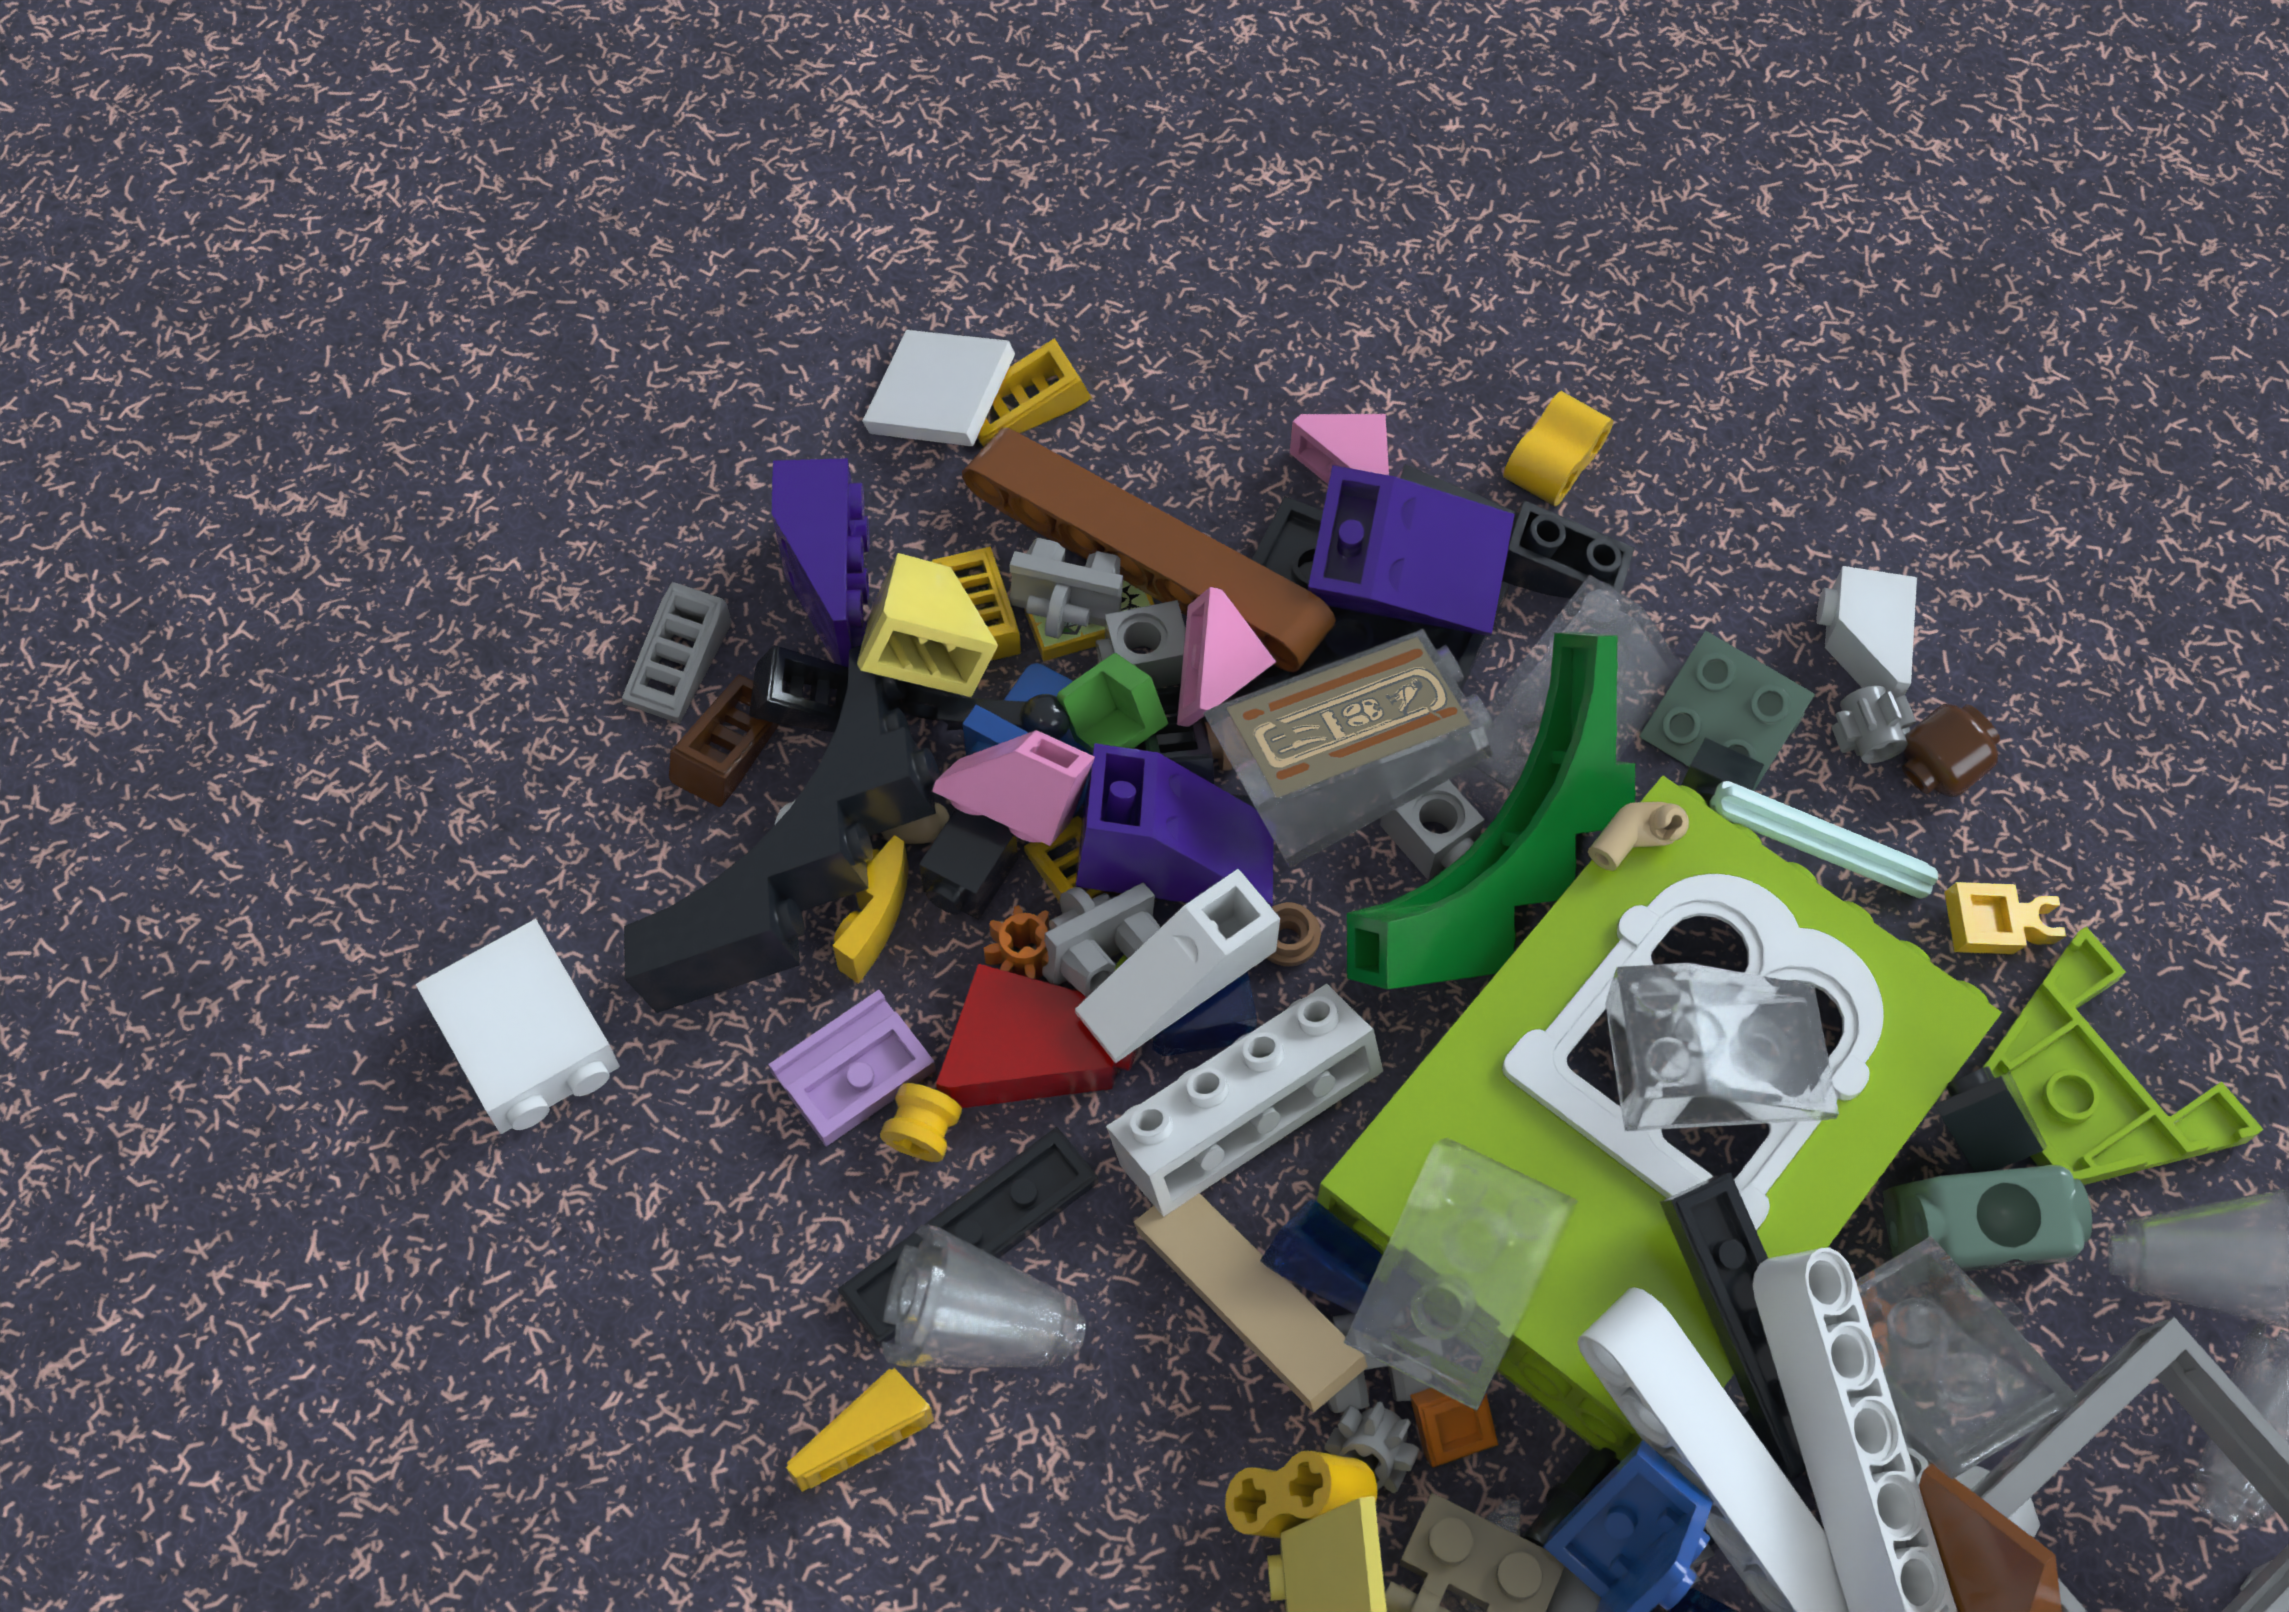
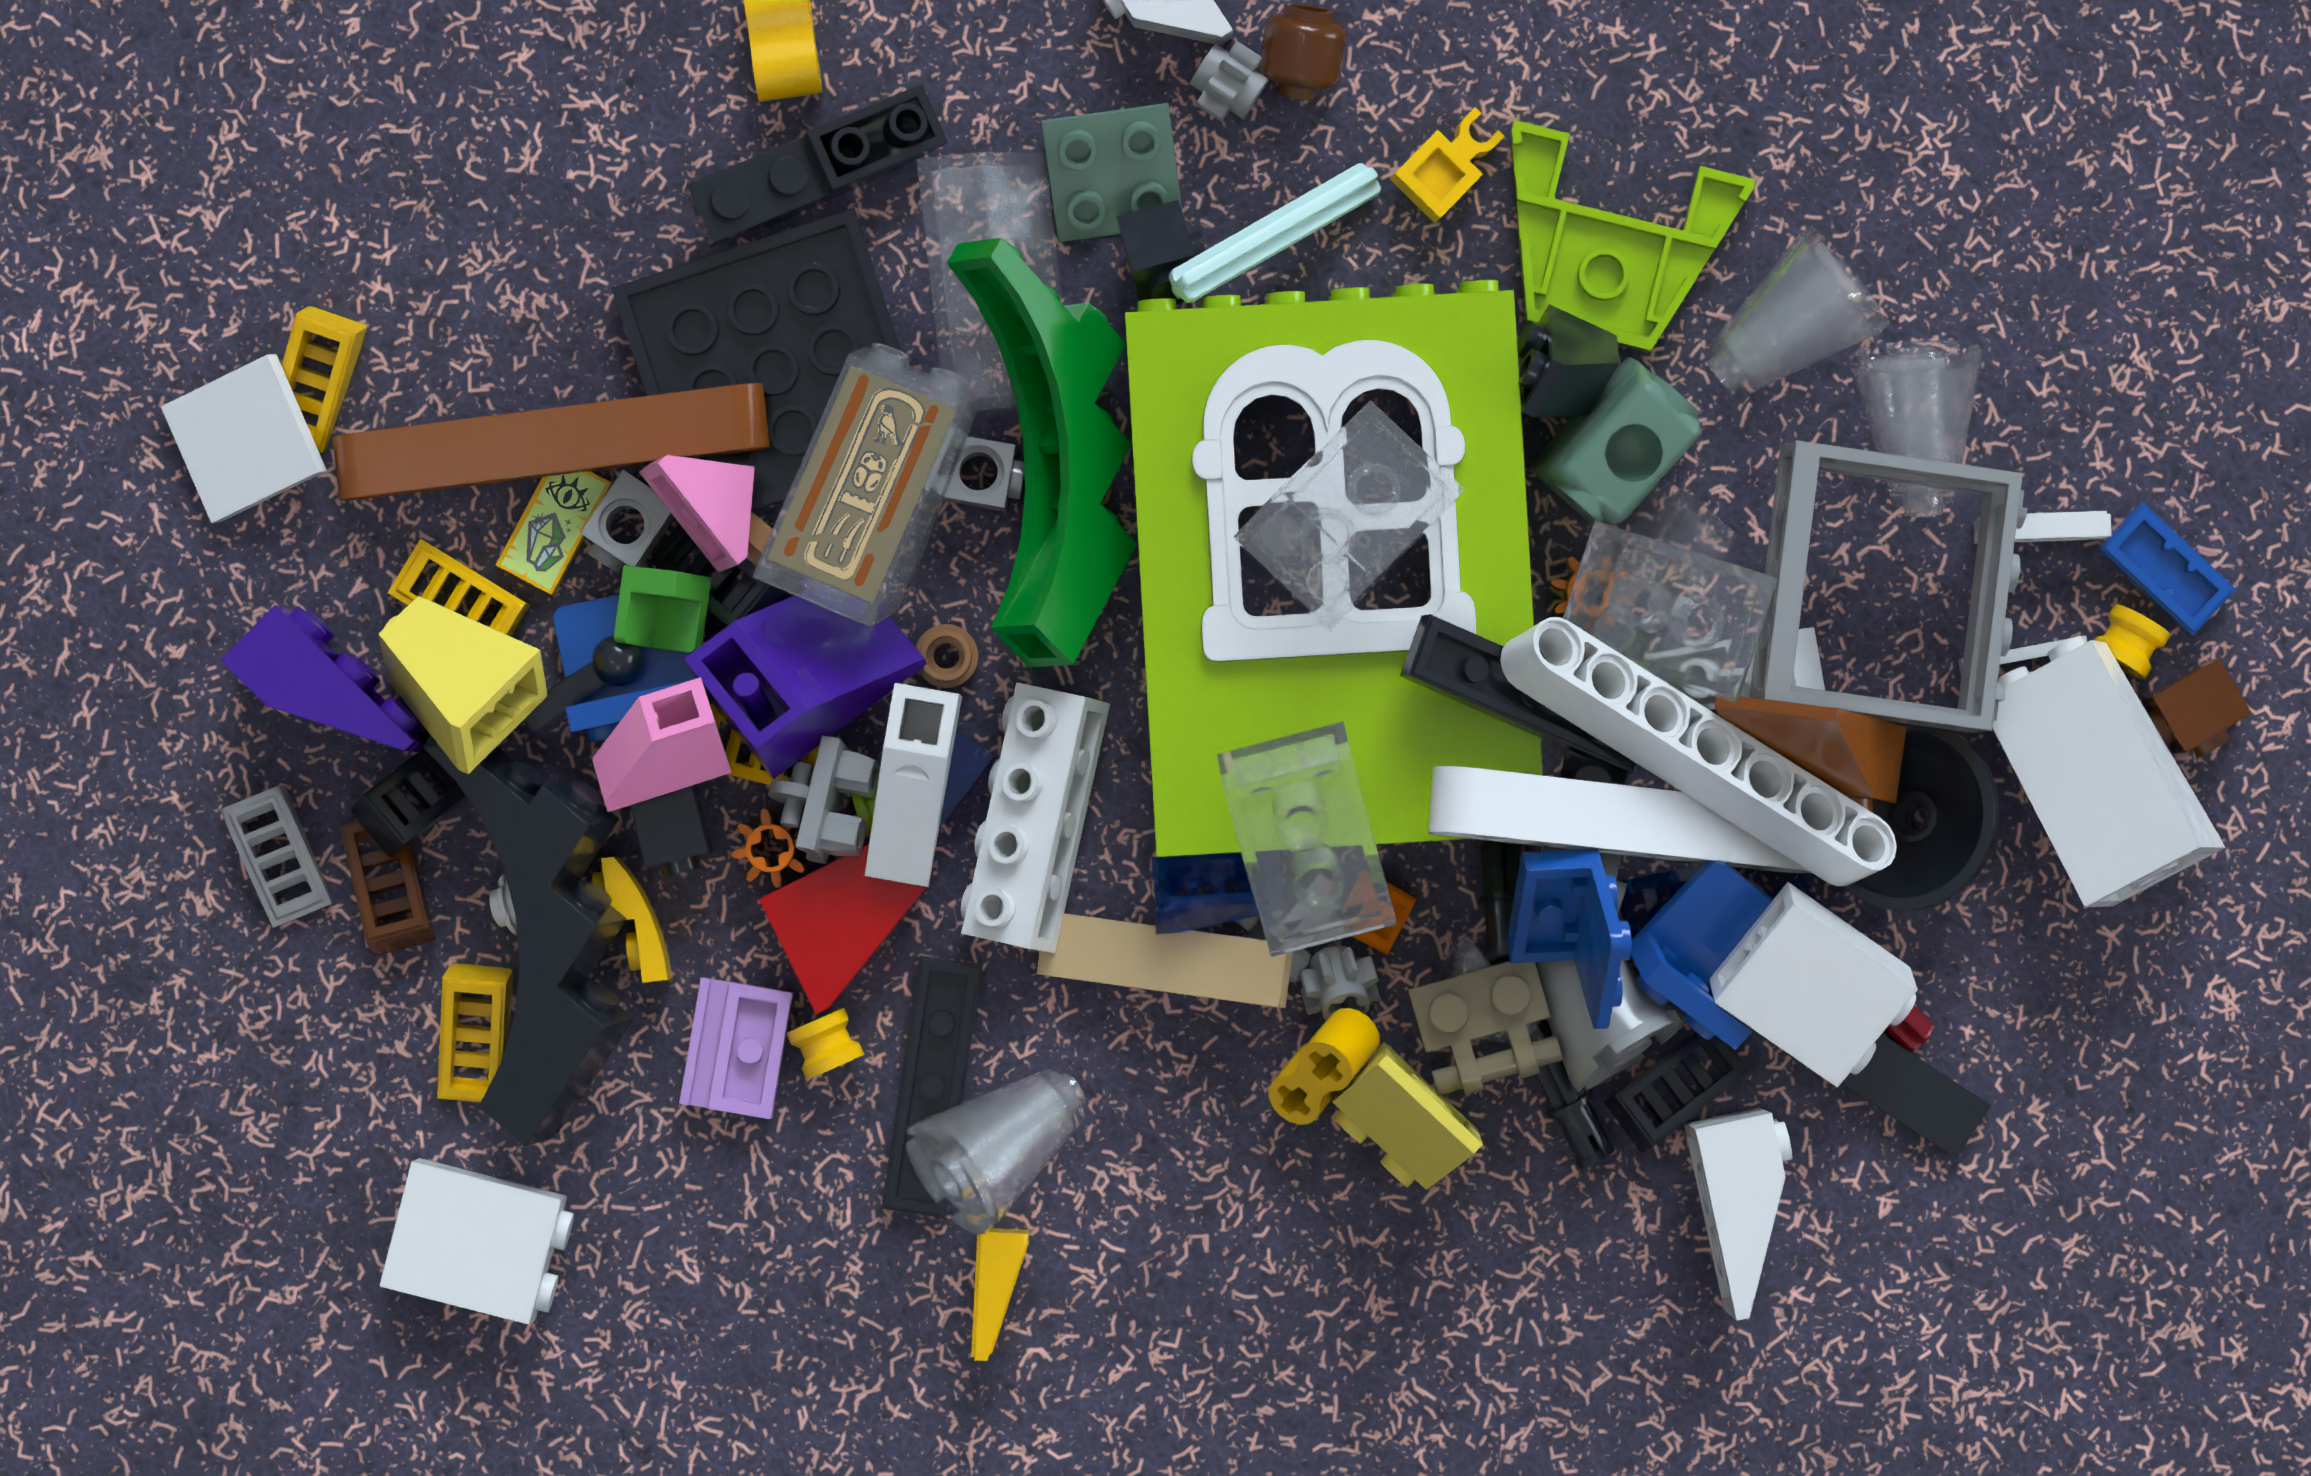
camera: 45 degrees left, 25 degrees up
light grey hips [1009,538,1123,639] -> none
bright pink slope [1290,414,1389,484] -> none
dark purple slope [1308,465,1515,636] -> none
tan arm [1588,802,1689,871] -> none
none -> yellow slope [437,963,513,1102]

